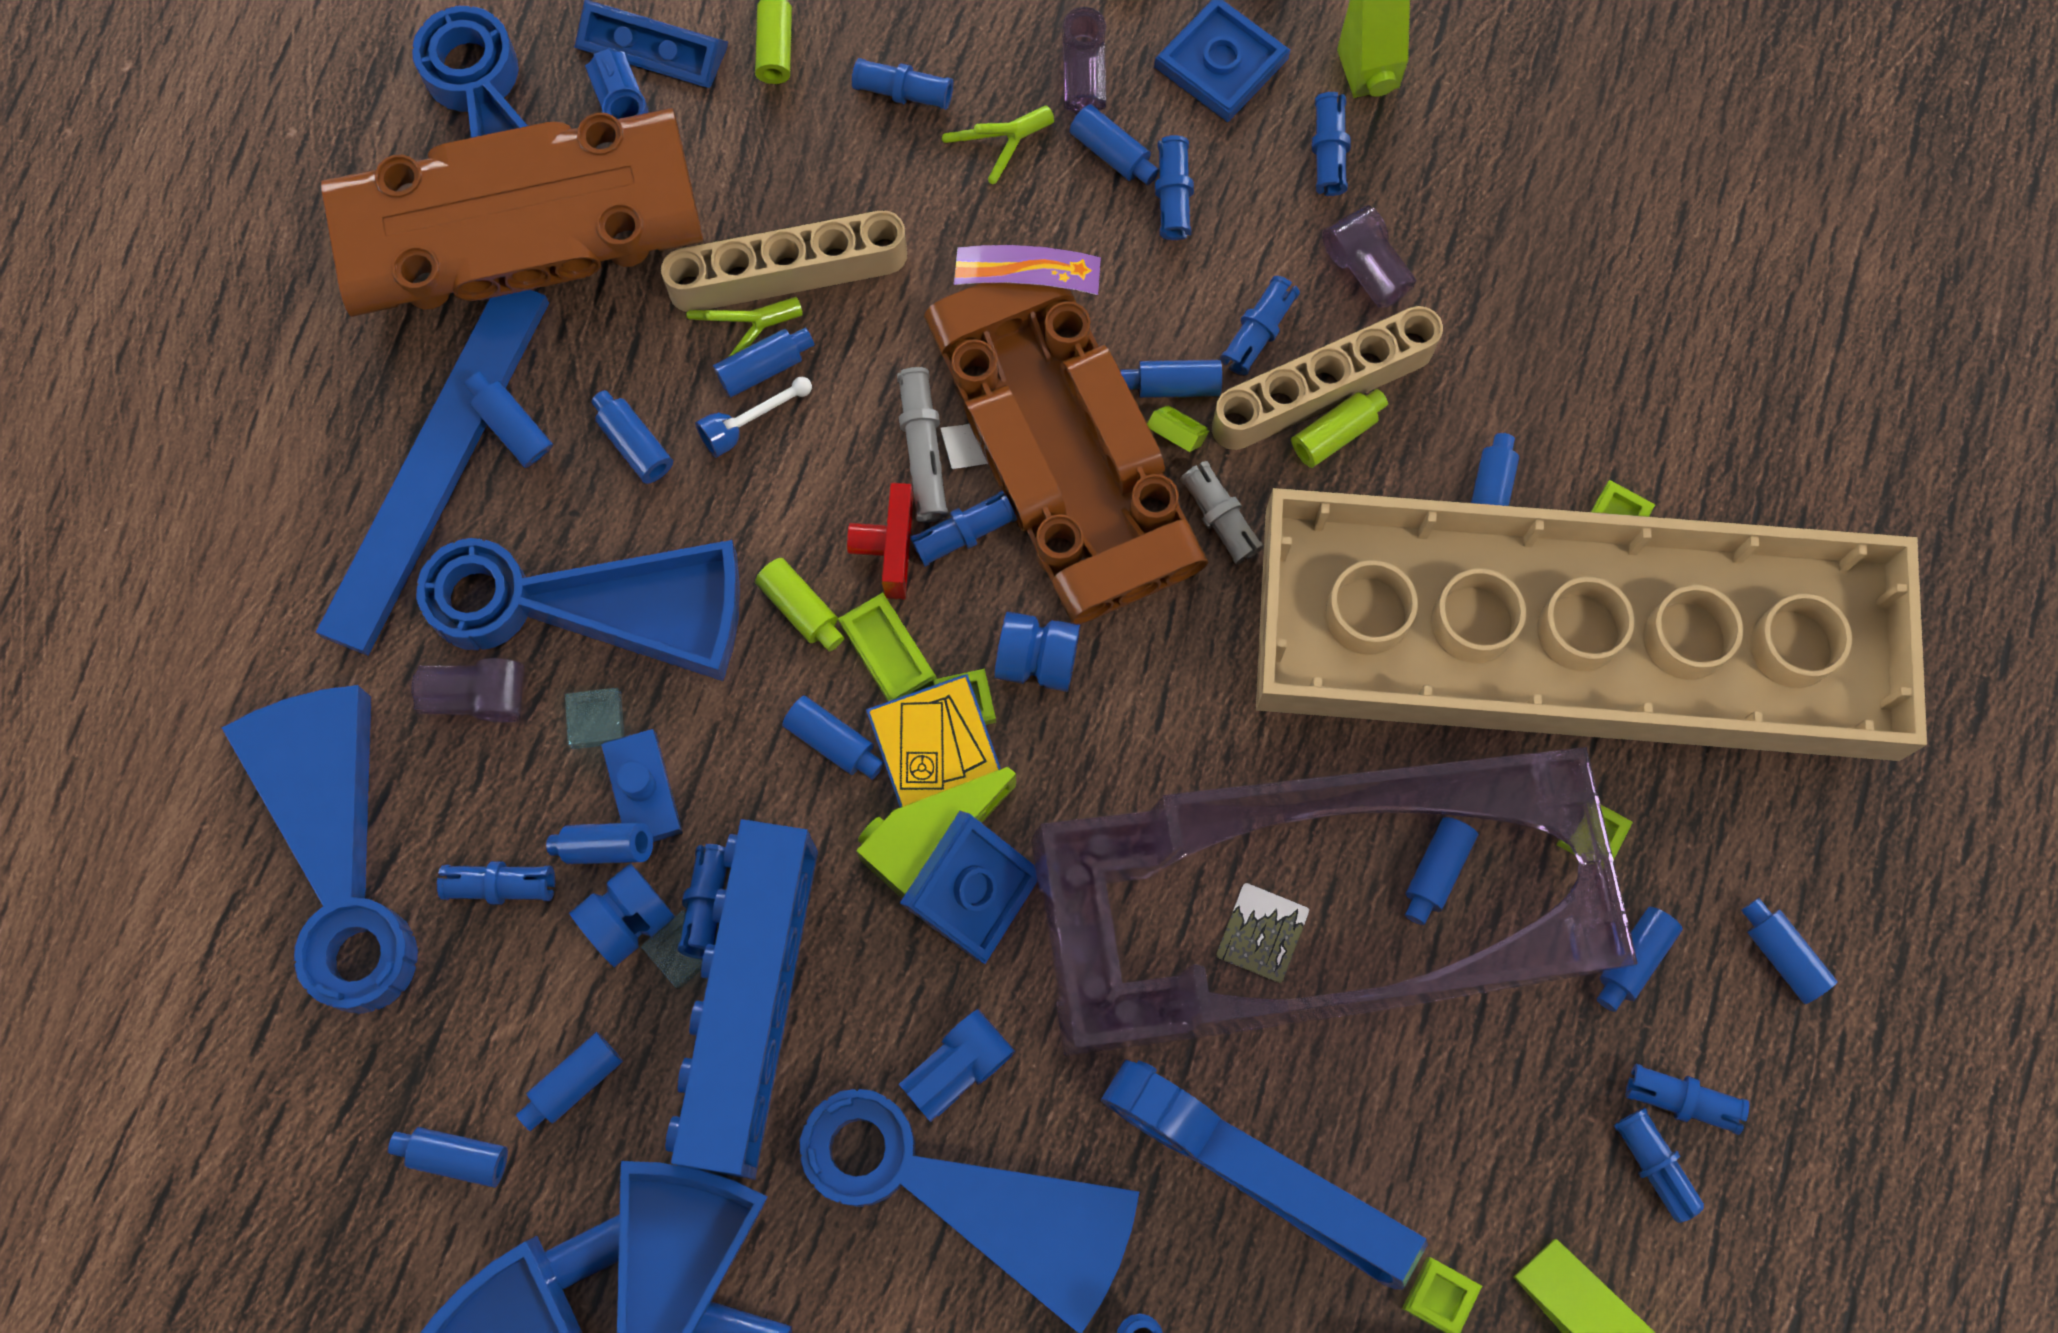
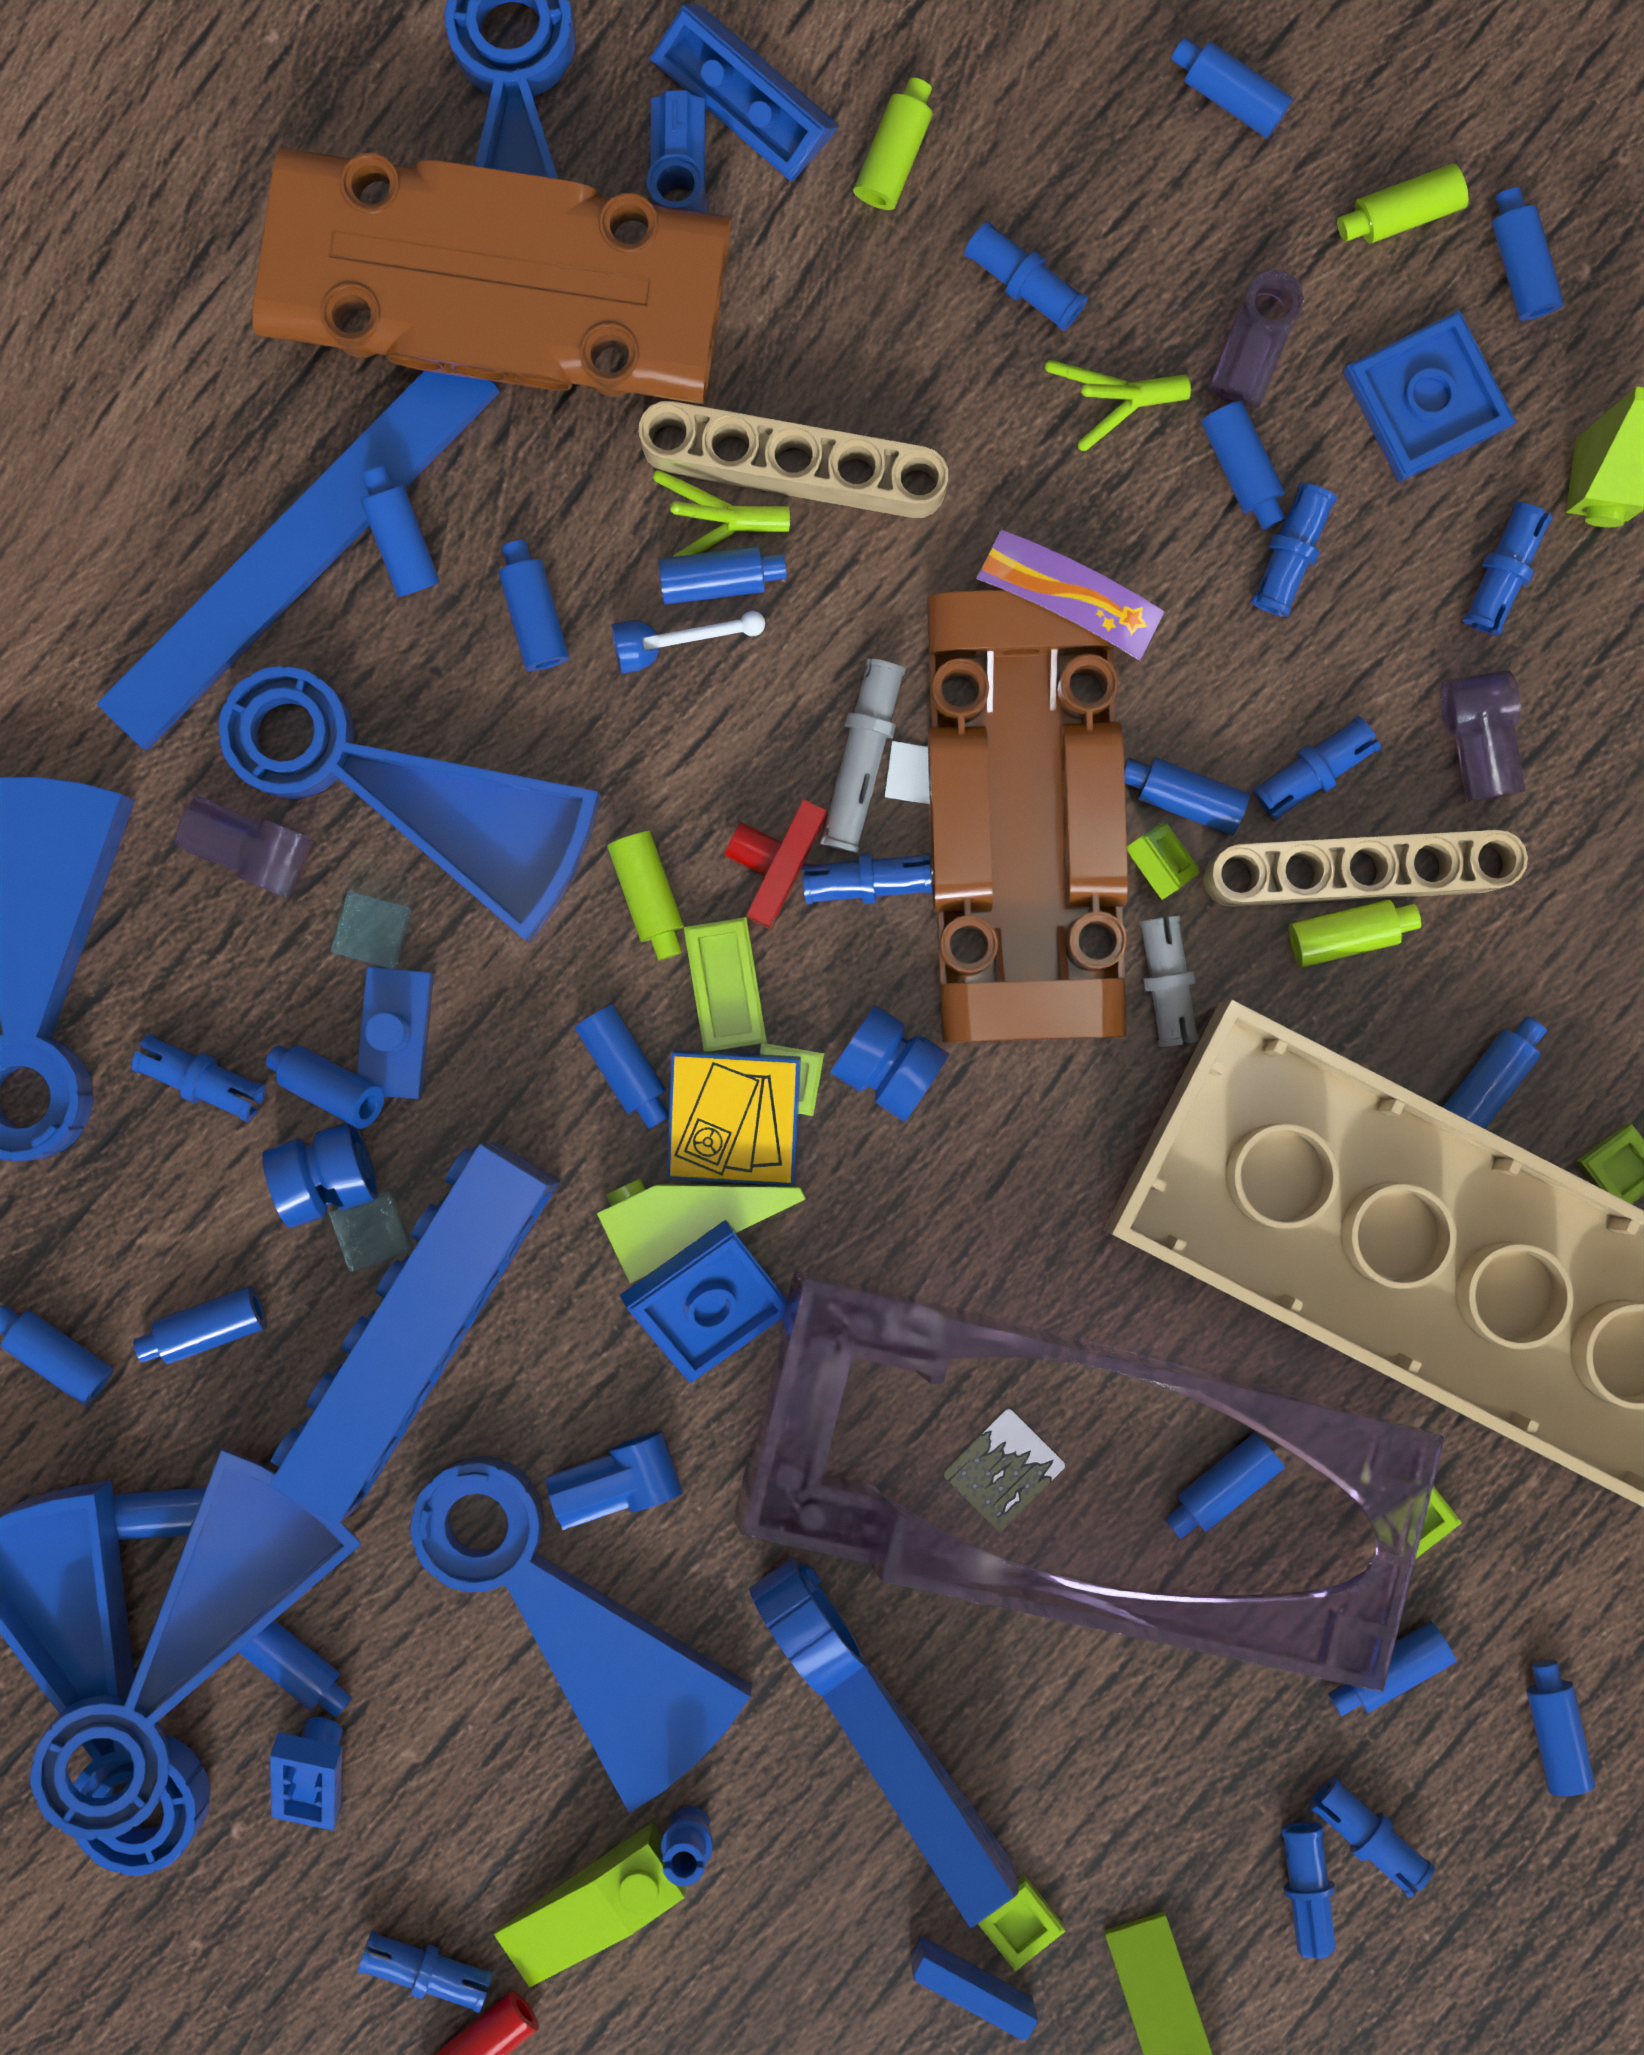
camera: 20 degrees right, 15 degrees up
blue pin [678,844,727,959] -> none

